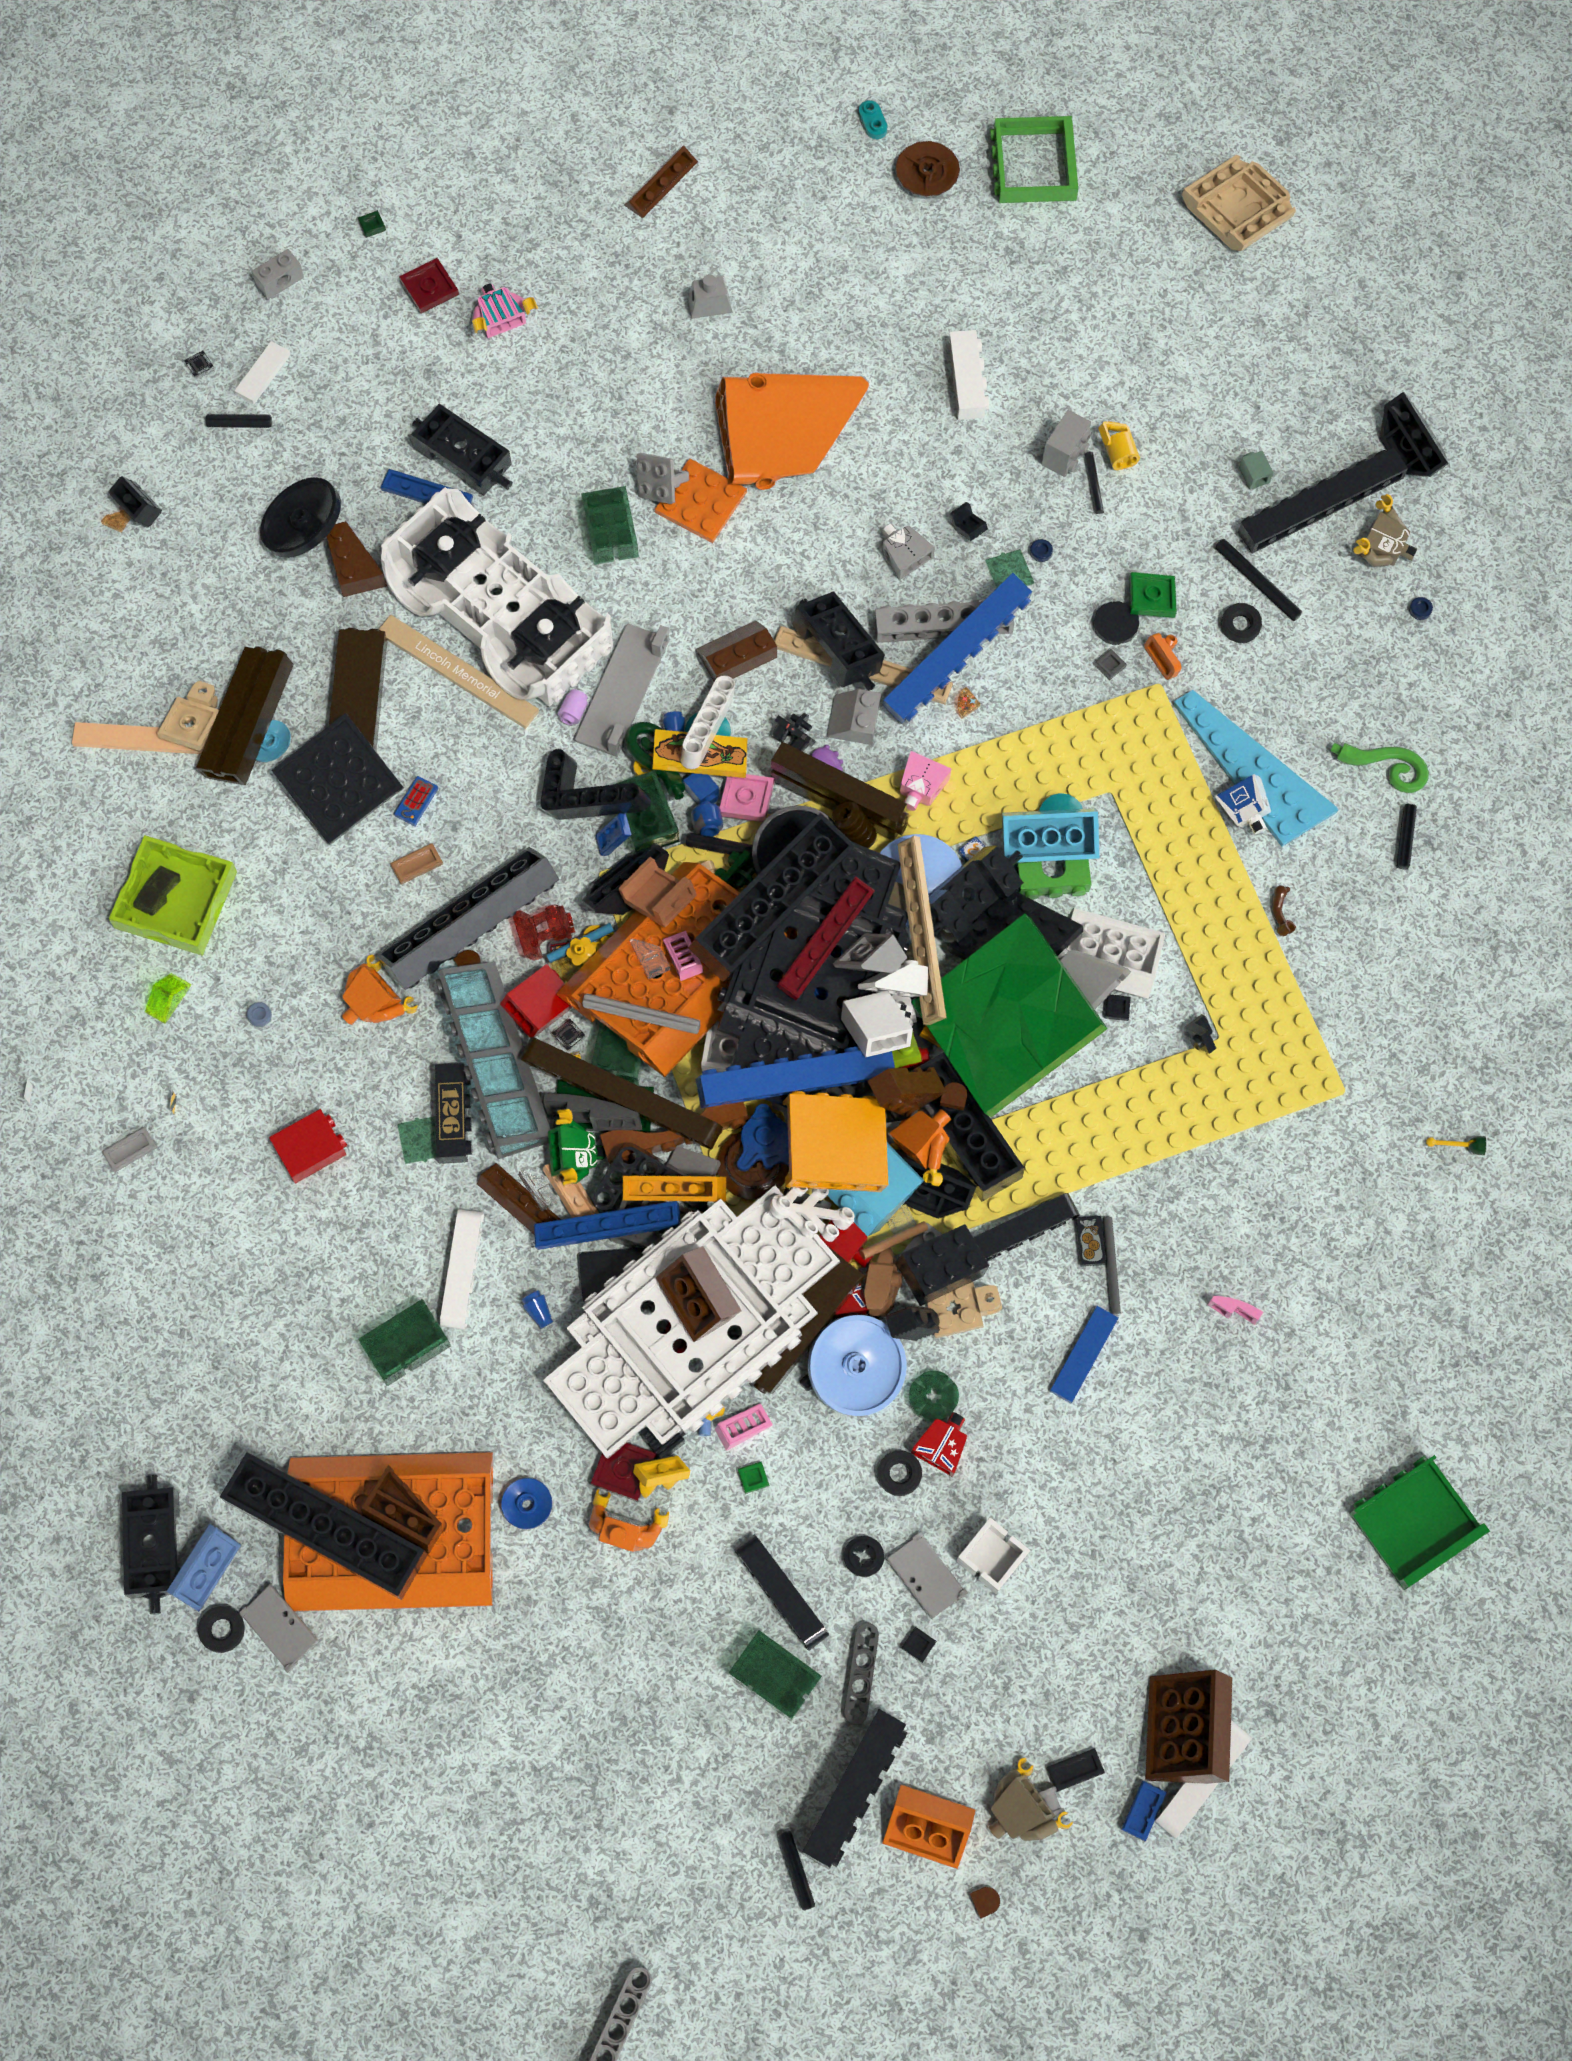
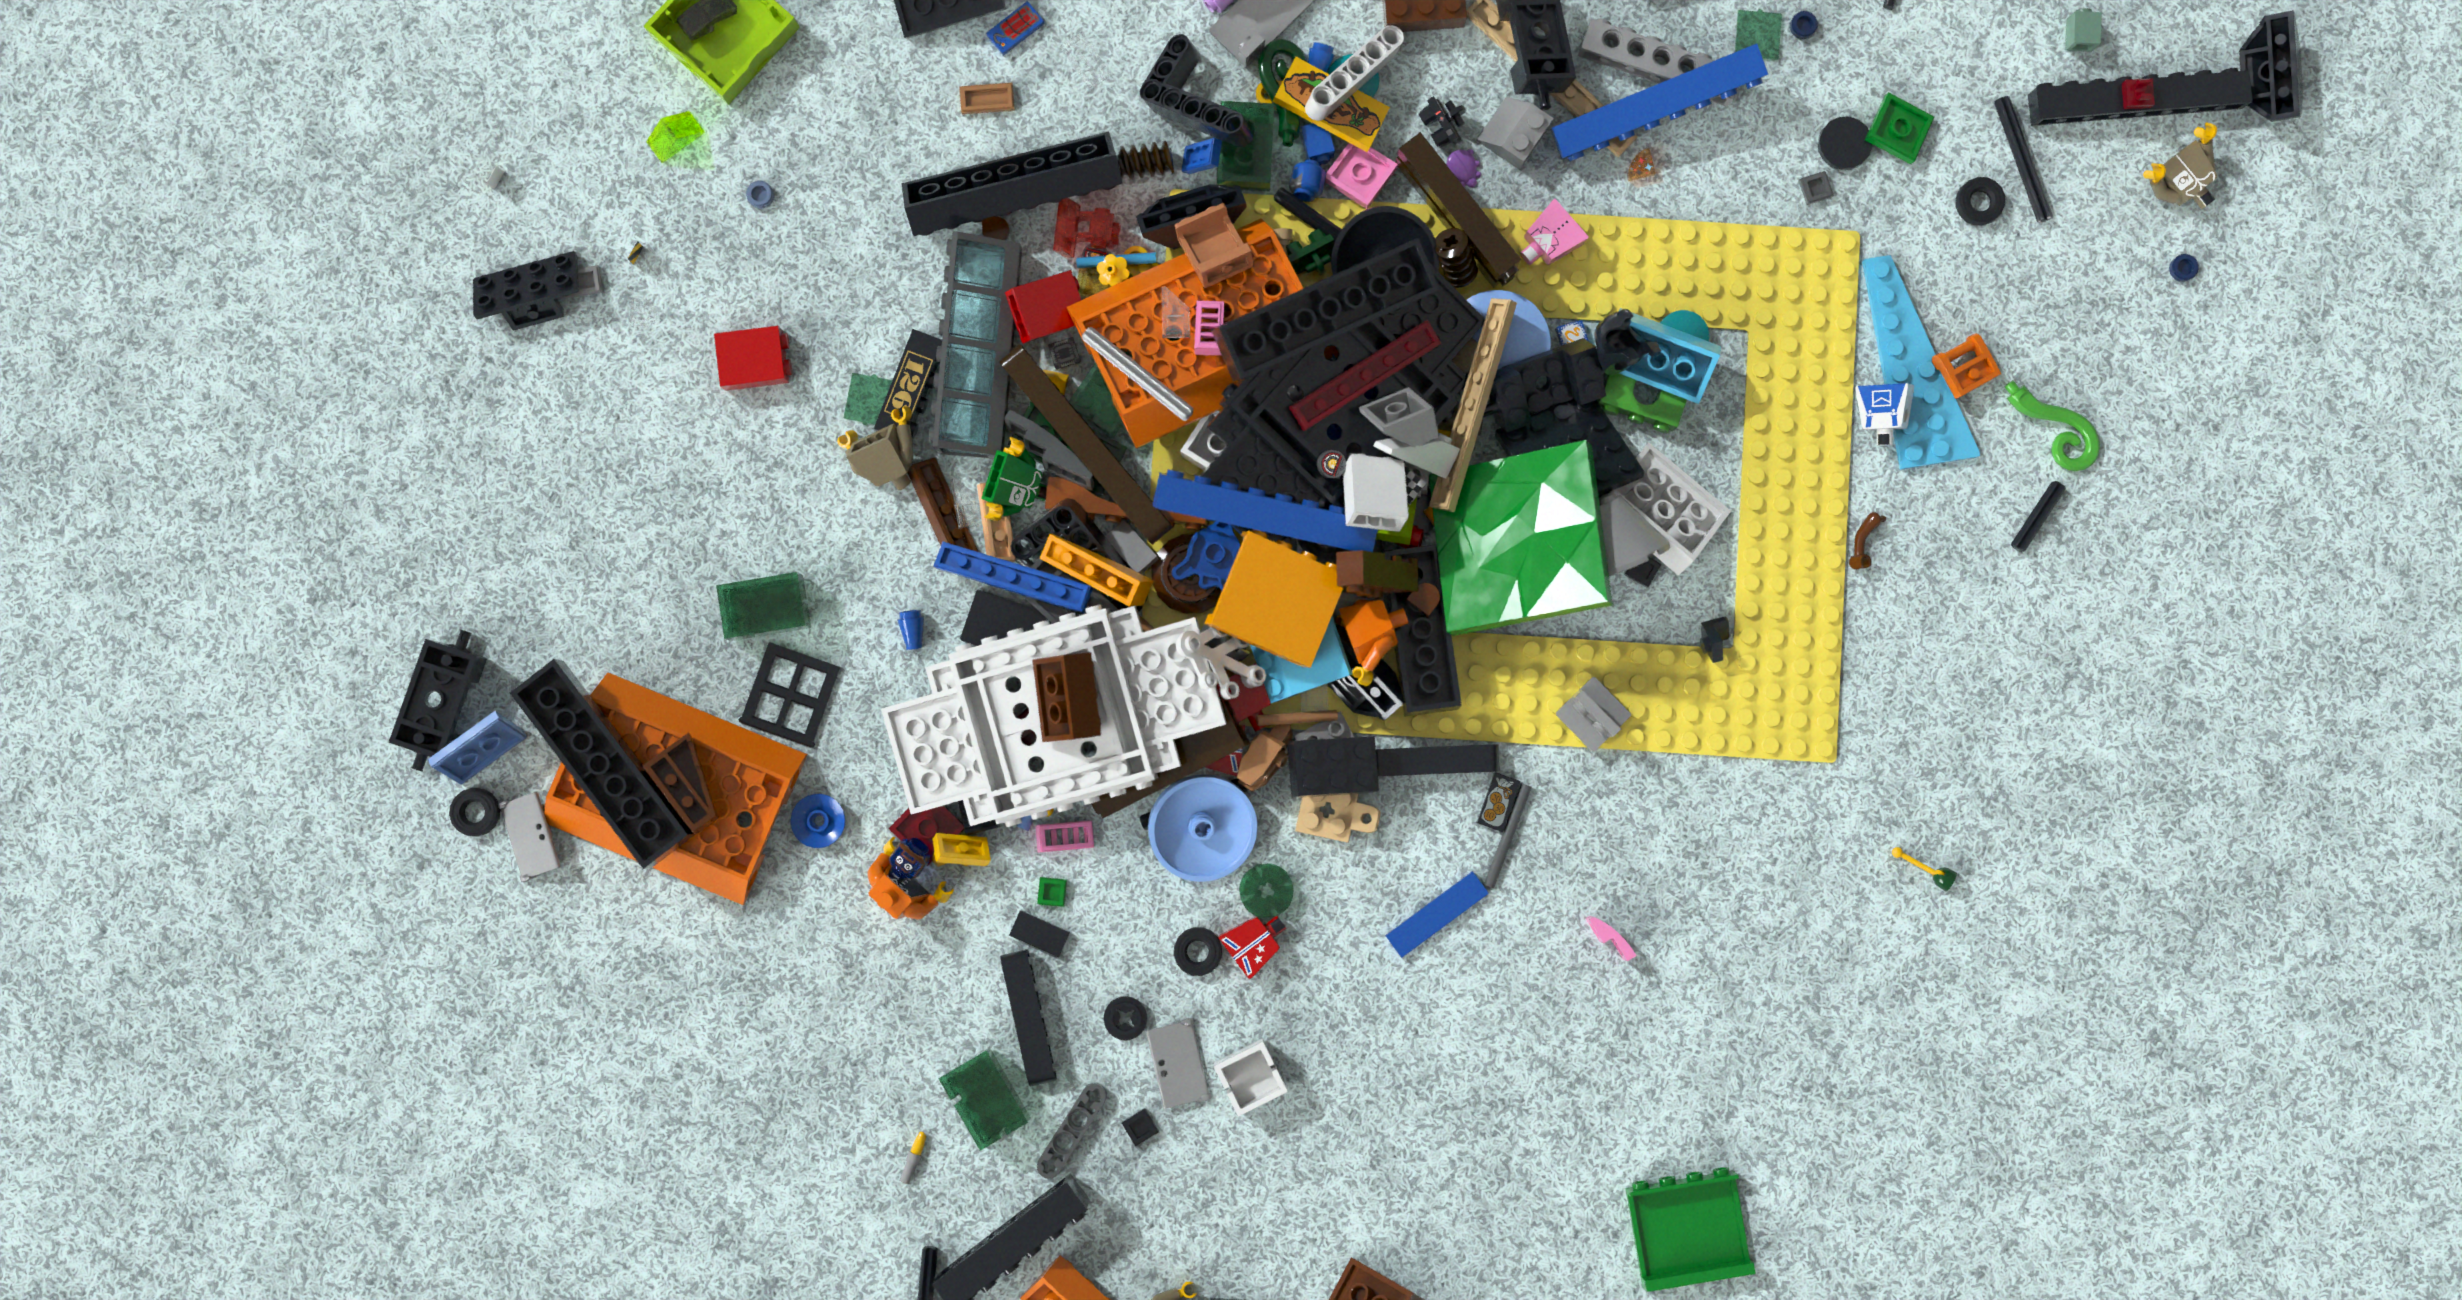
camera: 25 degrees right, 15 degrees up
orange torso [342,955,418,1025] -> none
white beam [440,1209,484,1330] -> none
black brick [886,1306,940,1341] -> none
orange piece [1144,633,1182,680] -> none
none -> black bracket [473,251,579,331]
none -> black window [738,642,840,748]
none -> dark tan torso [837,406,913,490]
none -> clear blue head [889,837,930,879]
none -> light grey piece [899,1132,926,1184]
none -> black tile [1009,910,1070,957]
none -> dark brown piece [1118,141,1174,180]
none -> tile [1317,450,1346,478]
none -> light grey bracket [1556,677,1631,752]
none -> black piece [1594,309,1661,375]
none -> orange plate [1932,333,2002,399]
none -> dark red tile [2122,78,2155,109]

